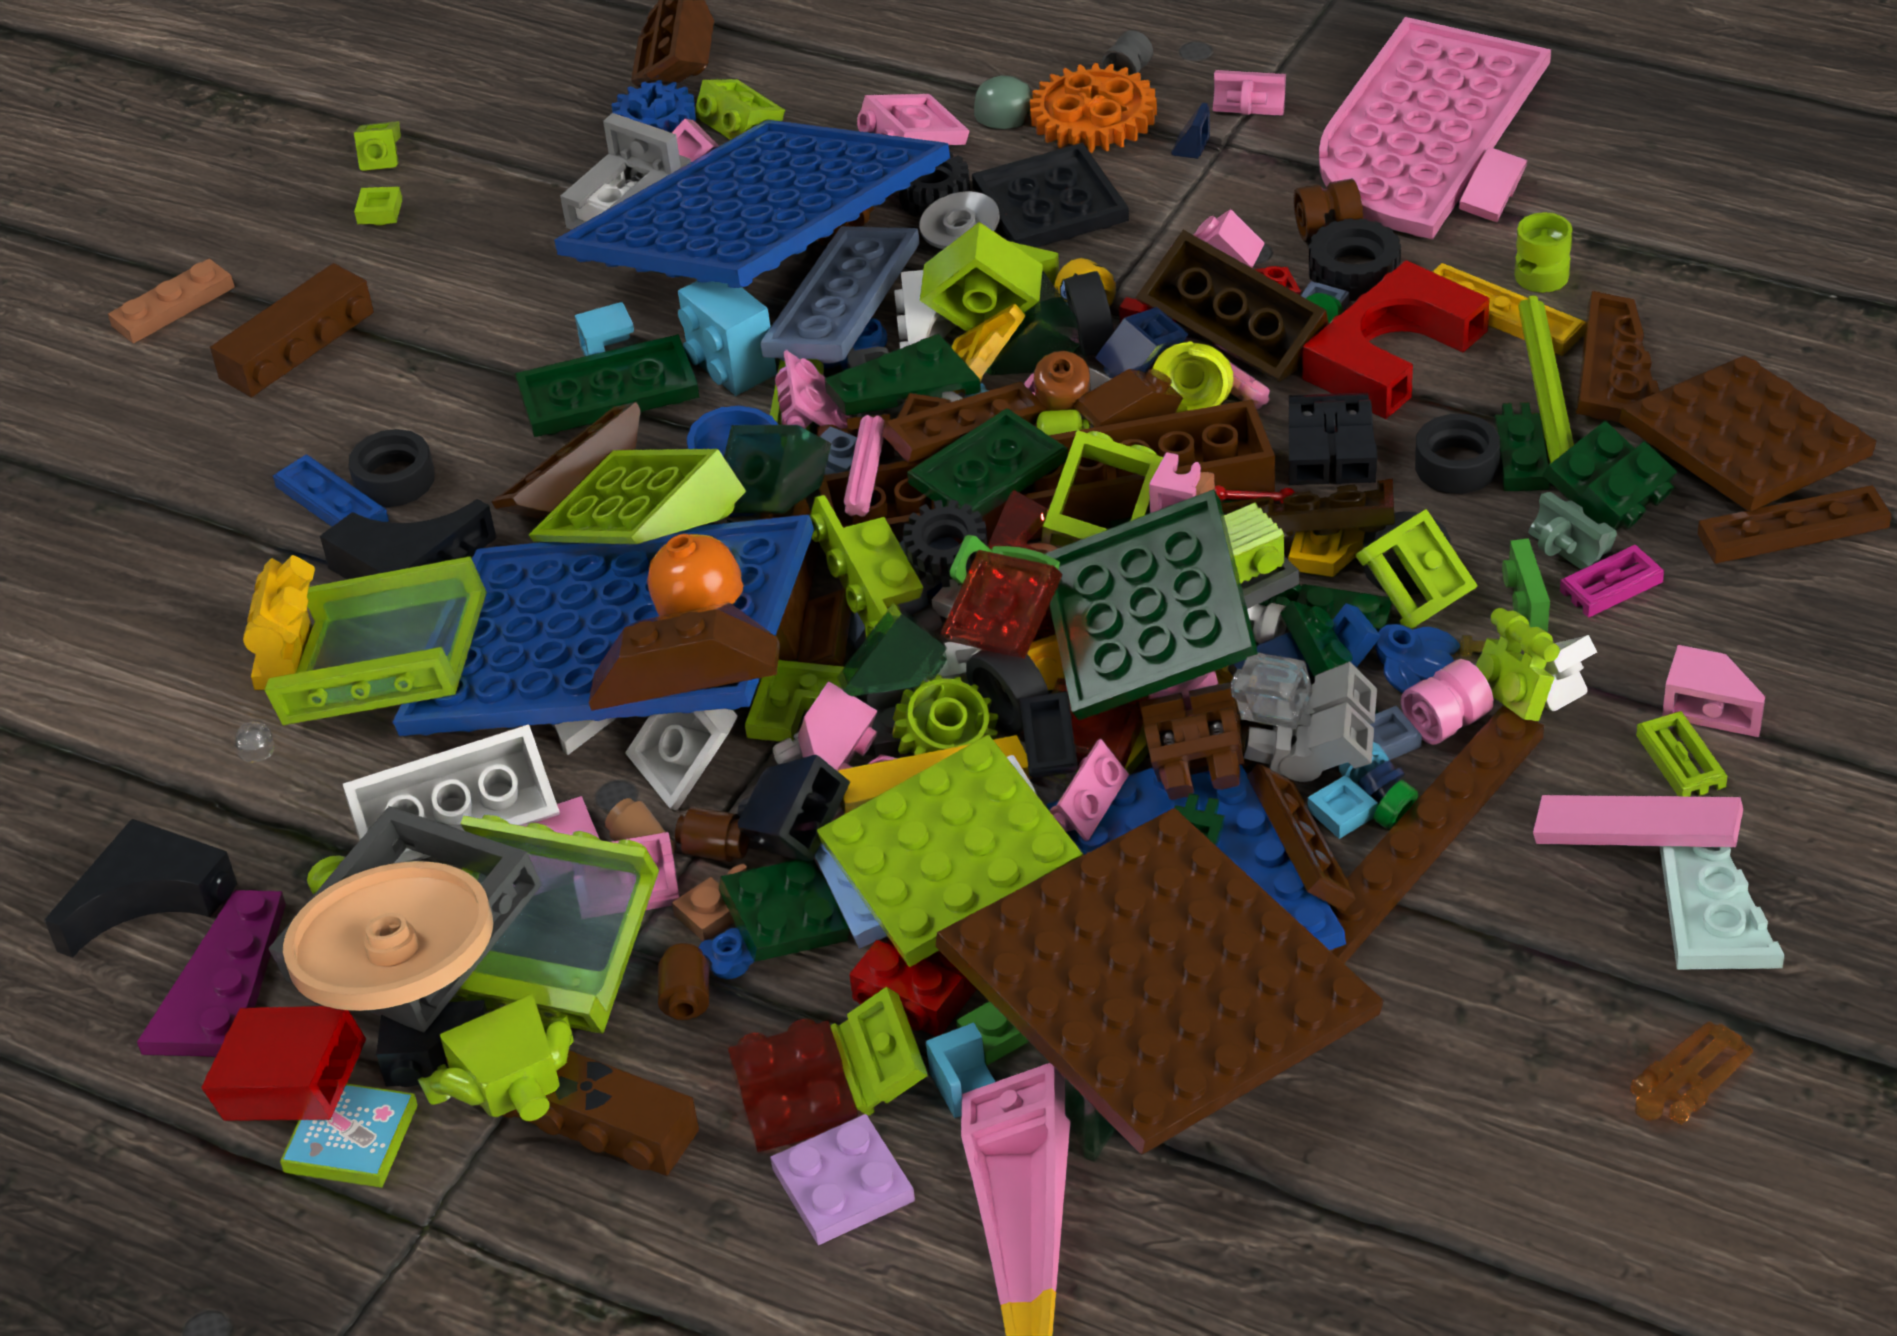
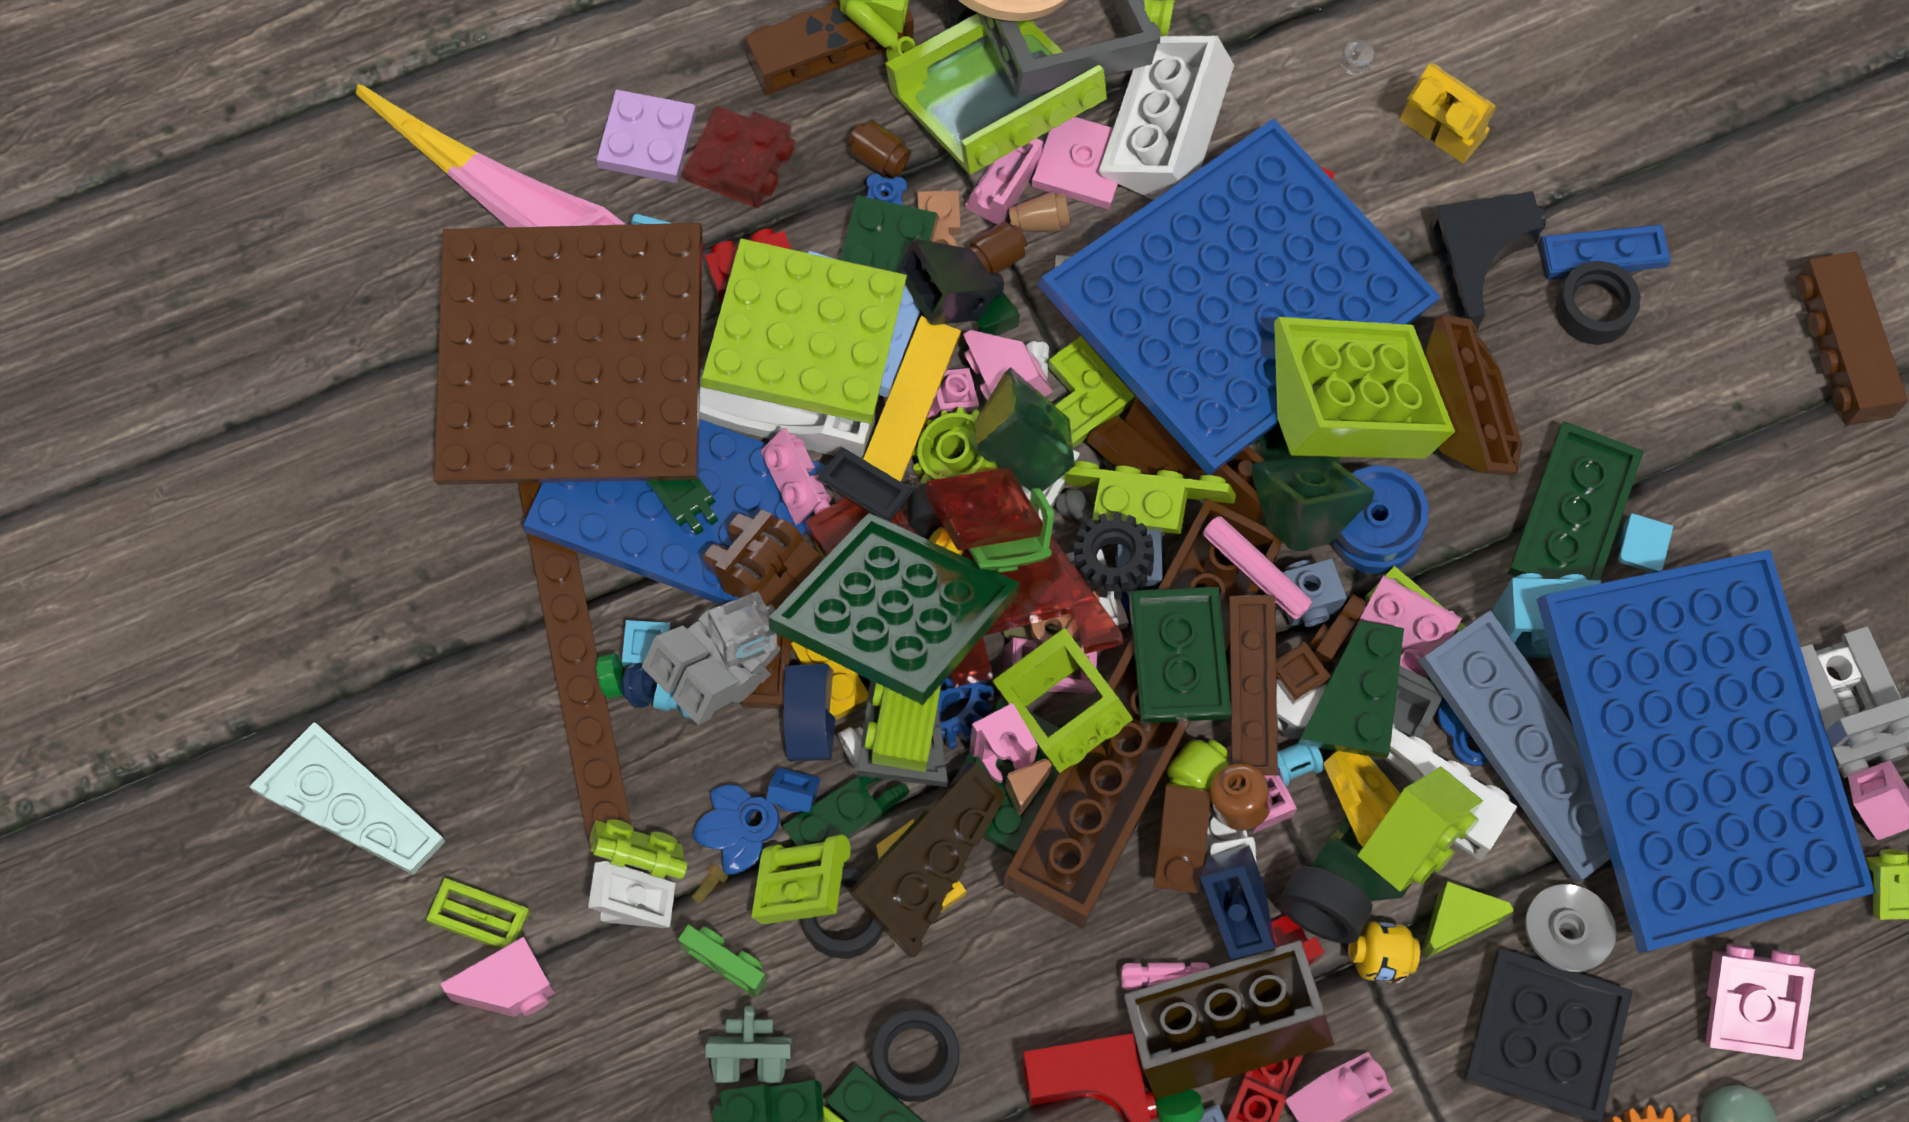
camera: 120 degrees right, 25 degrees up
panel [265,556,487,725] -> none
reddish brown wedge [589,602,780,711] -> none
orange cylinder [647,534,744,616] -> none
lime plate [829,987,928,1116] -> none
black tyre [899,152,971,216] -> none
neon yellow helmet [1152,341,1234,413] -> none
red hinge [1215,485,1295,504] -> none
reddish brown tile [1247,764,1356,911] -> none
dark green plate [1280,601,1379,714] -> none
black hips [1288,392,1377,486] -> none
sand blue tile [1370,705,1422,760] -> none
bright pink wheel [1401,659,1494,745] -> none
bright pink tile [1533,795,1743,847] -> none
dark pink tile [1560,545,1664,618] -> none
clear orange piece [1630,1021,1753,1125] -> none

